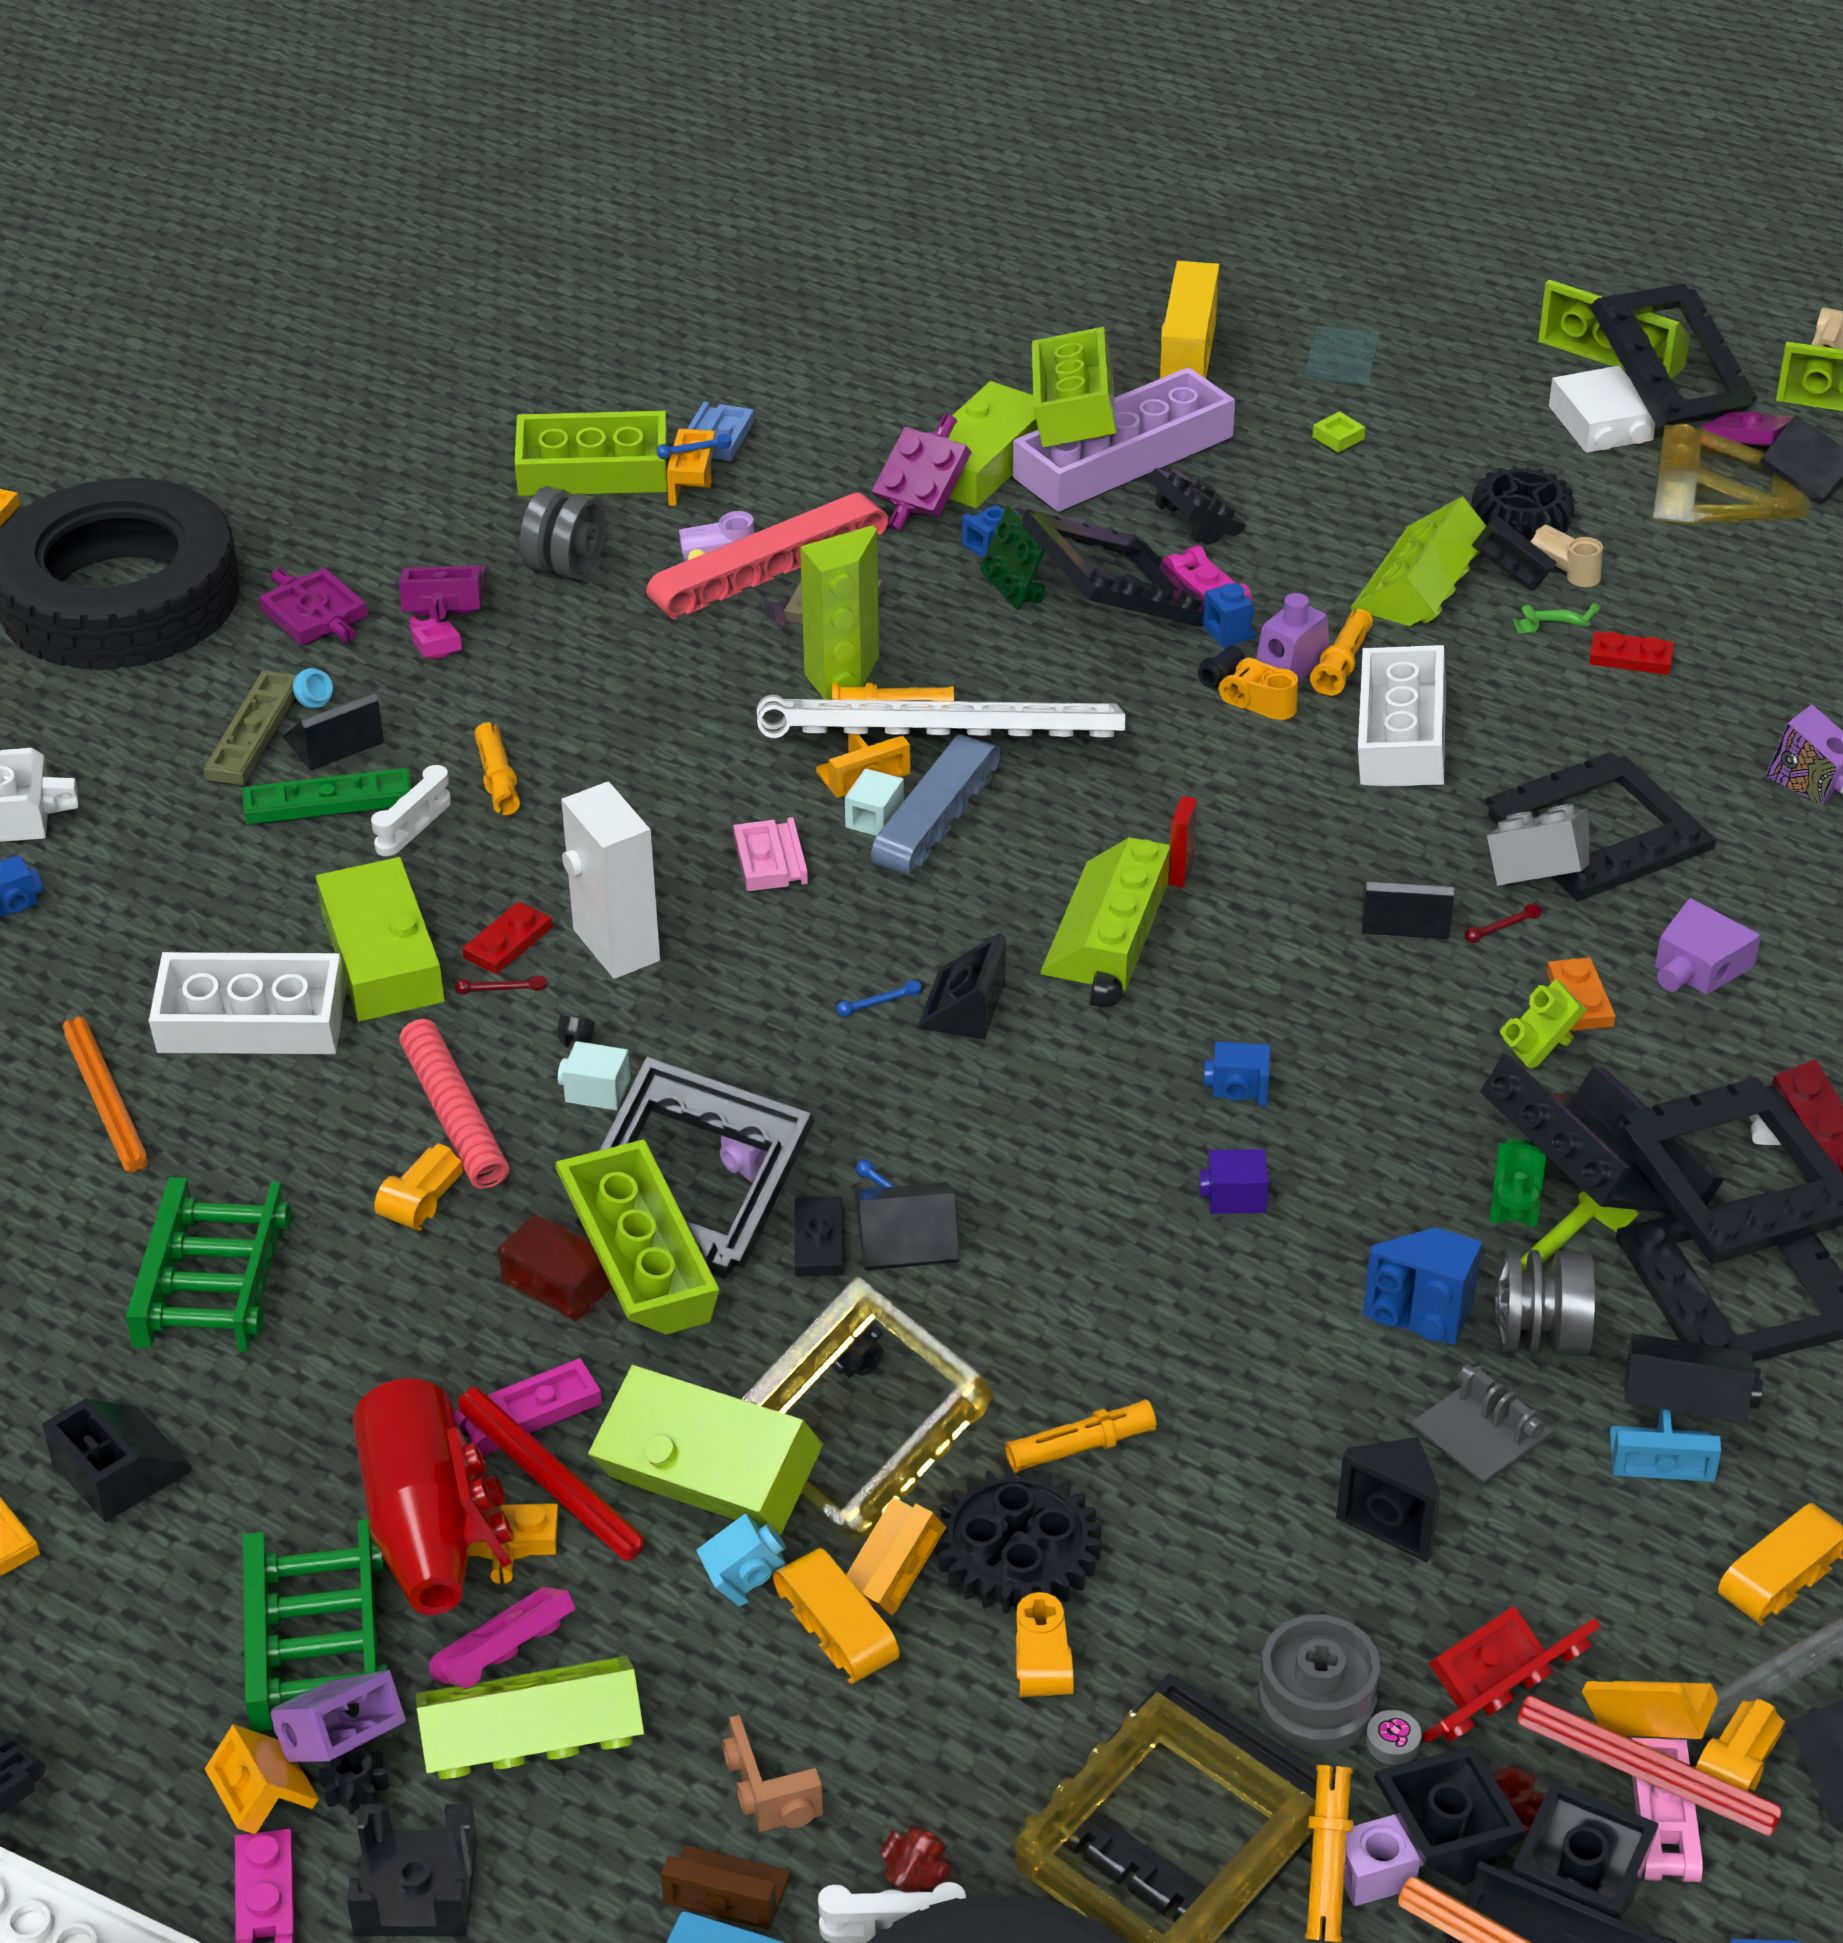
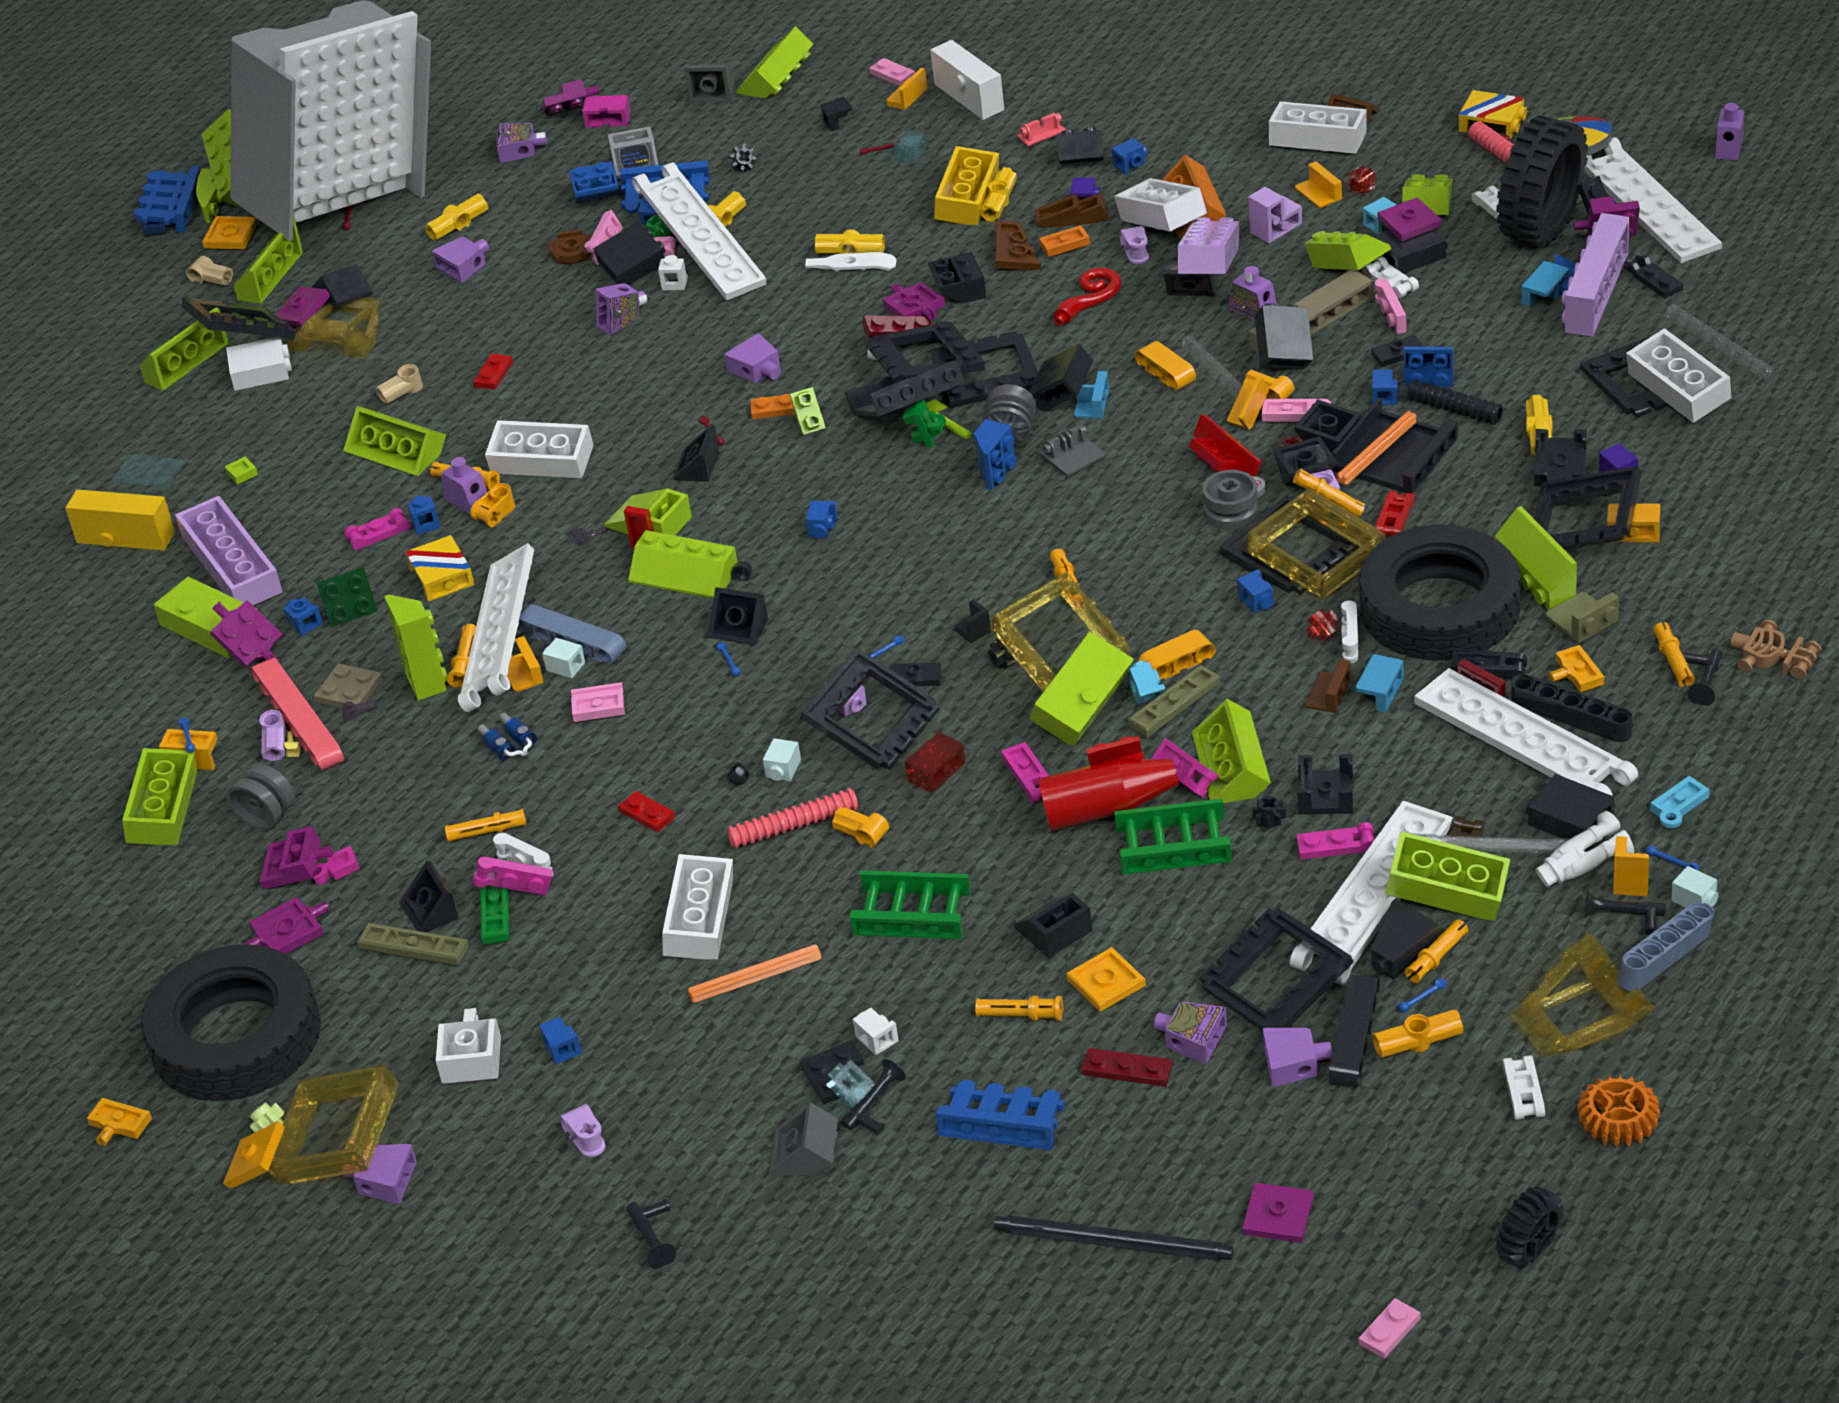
camera: 80 degrees left, 0 degrees up
light orange panel [205,1724,319,1835] -> none
medium lavender torso [271,1670,406,1762] -> none
medium azure plate [293,668,333,708] -> none
lime brick [315,857,445,1022] -> none
dark red hinge [454,975,547,995] -> none
red axle [458,1387,645,1561] -> none
lime slope [555,1139,719,1335] -> none
white brick [561,781,660,979] -> none
medium blue plate [687,402,754,461] -> none
nougat bracket [722,1715,823,1832] -> none
light orange panel [846,1498,946,1616] -> none
black slope [854,1182,959,1270] -> none
black gear [934,1467,1101,1614] -> none
light orange piece [1016,1592,1074,1697] -> none
black hinge [1022,509,1204,627] -> none
lime brick [1032,327,1117,448] -> none
black piece [1147,468,1246,545] -> none
black pin [1198,645,1245,688] -> none
dark purple brick [1198,1149,1269,1214] -> none
black slope [1336,1437,1441,1563] -> none
black gear [1471,465,1575,541] -> none
black plate [1471,515,1557,591] -> none
black hinge [1485,752,1716,902] -> none
light grey slope [1487,804,1589,886] -> none
bright green piece [1512,603,1600,634] -> none
axle [1517,1695,1782,1836] -> none
none -> yellow panel [405,535,474,602]
none -> dark pink plate [472,857,553,895]
none -> clear blue piece [477,713,537,761]
none -> clear purple hand [572,527,607,546]
none -> lime slope [604,488,692,536]
none -> black panel [955,599,991,643]
none -> olive plate [1128,665,1220,737]
none -> blue brick [1237,569,1274,613]

